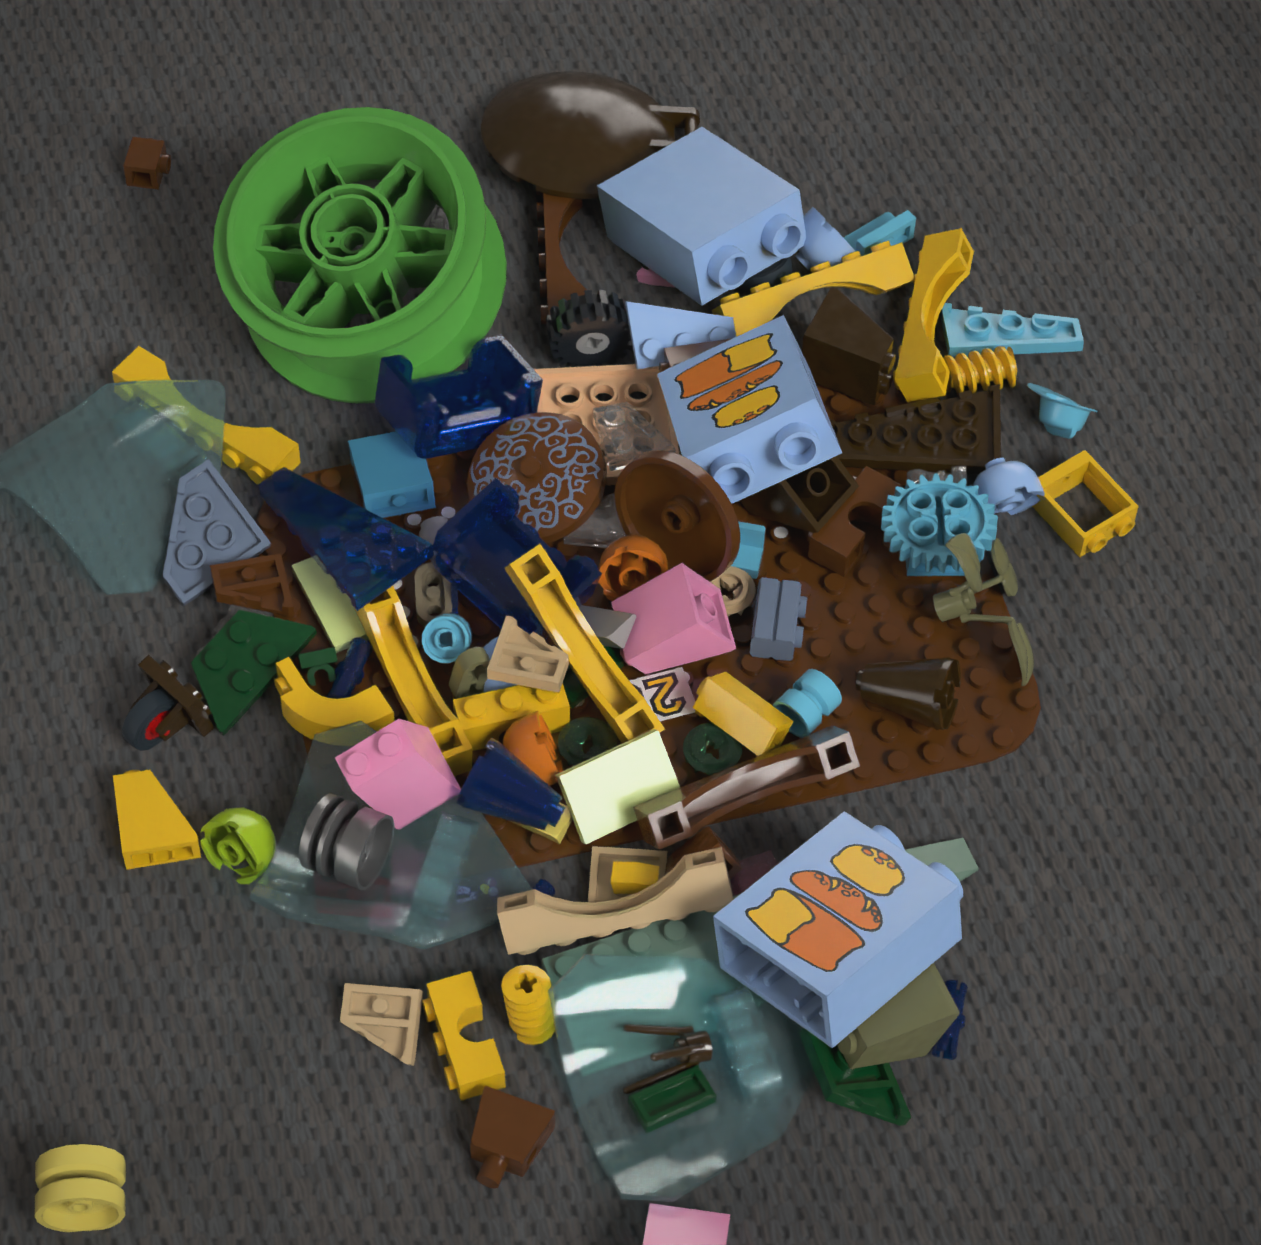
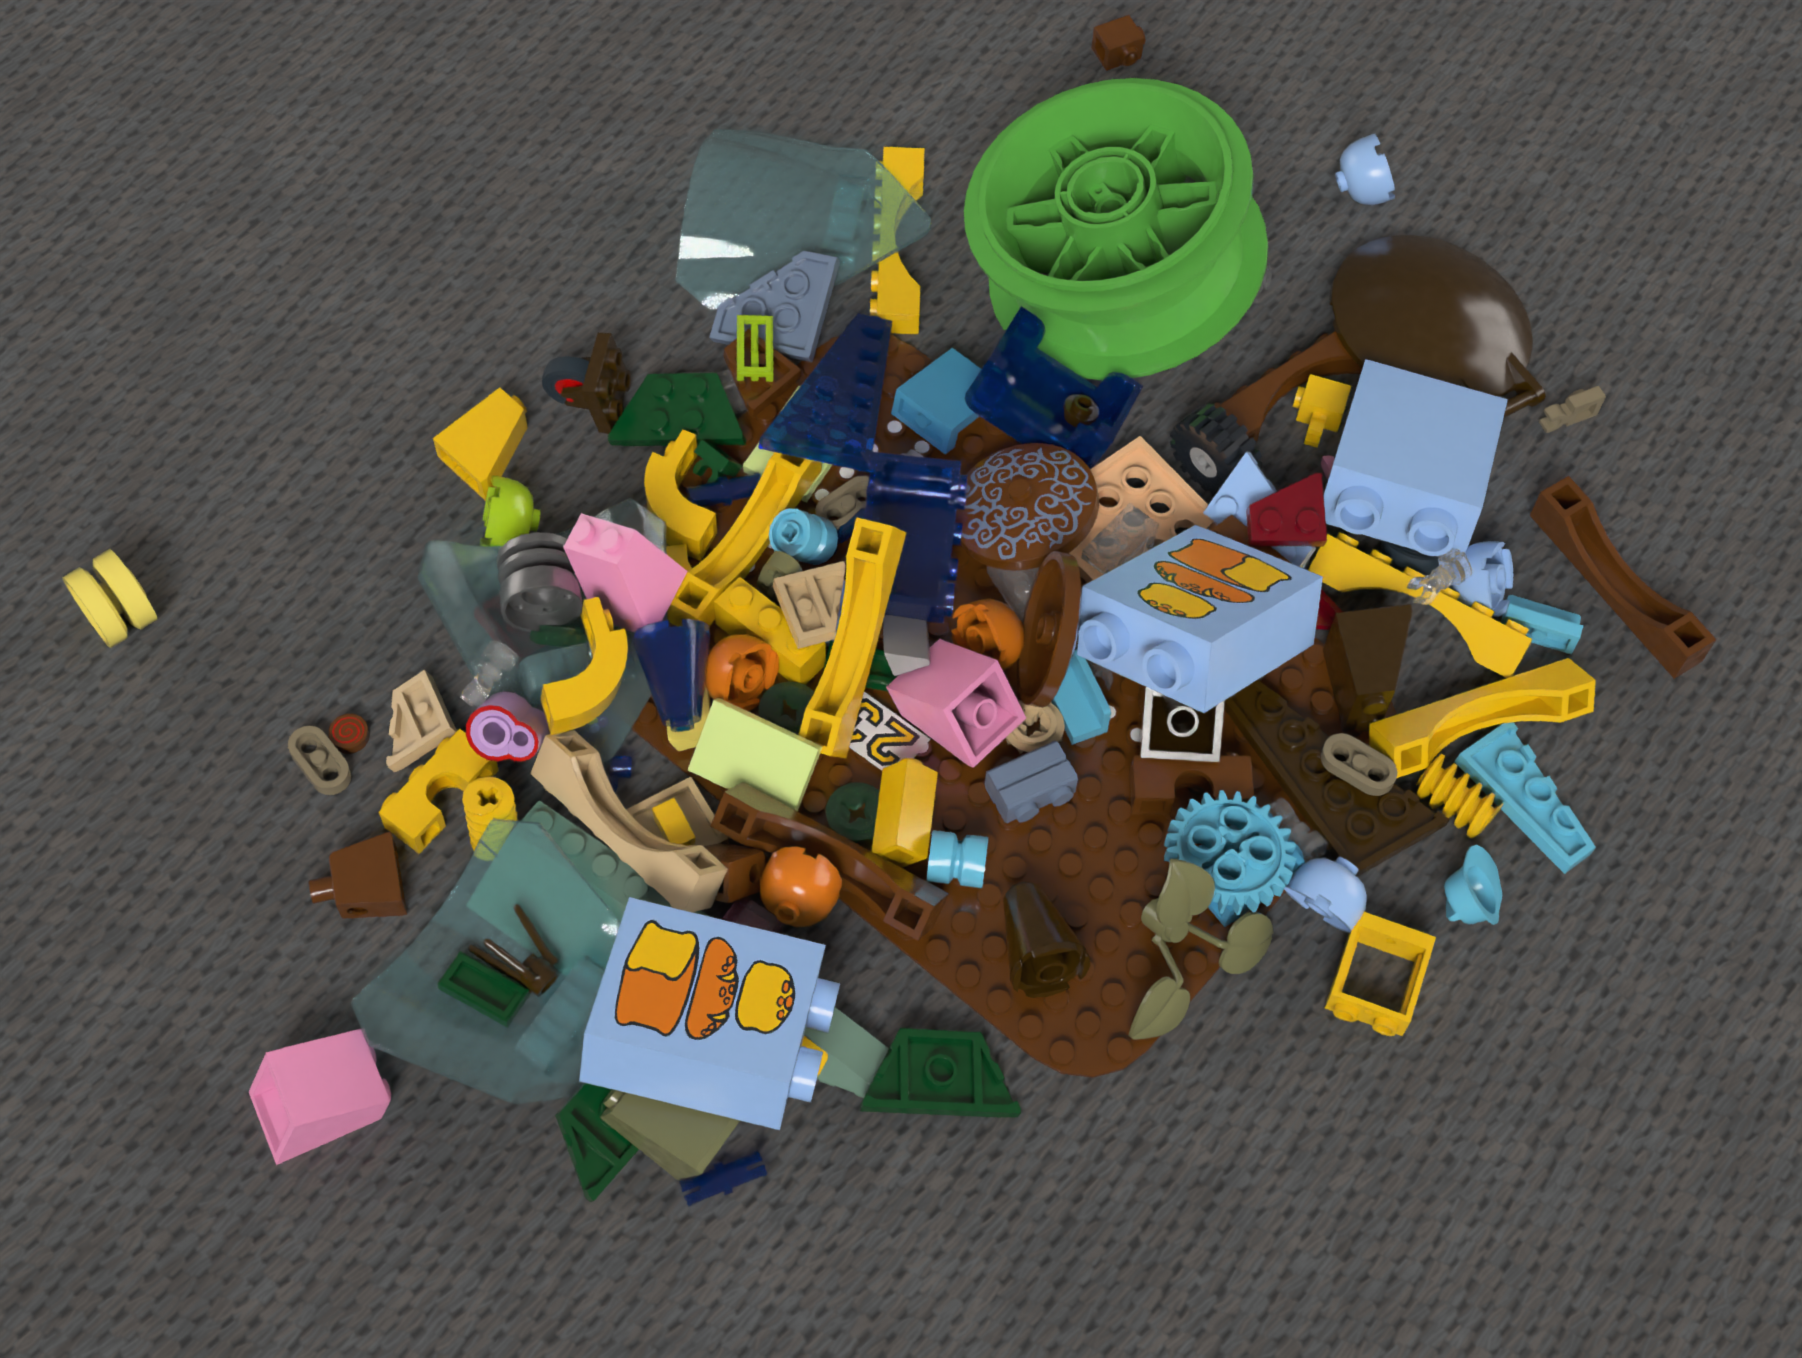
camera: 55 degrees right, 5 degrees up
none -> dark tan plate [288,726,351,795]
none -> reddish brown tile [329,714,370,754]
none -> clear piece [460,640,520,707]
none -> lavender piece [466,692,550,762]
none -> clear green gear [530,624,589,648]
none -> yellow arch [541,597,628,735]
none -> lime tile [736,315,773,382]
none -> orange cylinder [760,847,842,927]
none -> dark green wing [860,1028,1021,1118]
none -> dark brown plate [1063,394,1099,428]
none -> dark red wing [1246,473,1327,547]
none -> yellow brick [1292,374,1352,448]
none -> dark tan plate [1321,733,1397,796]
none -> light blue cylinder [1335,134,1395,205]
none -> clear piece [1407,548,1472,605]
none -> reddish brown arch [1530,476,1716,679]
none -> dark tan plate [1539,386,1606,433]

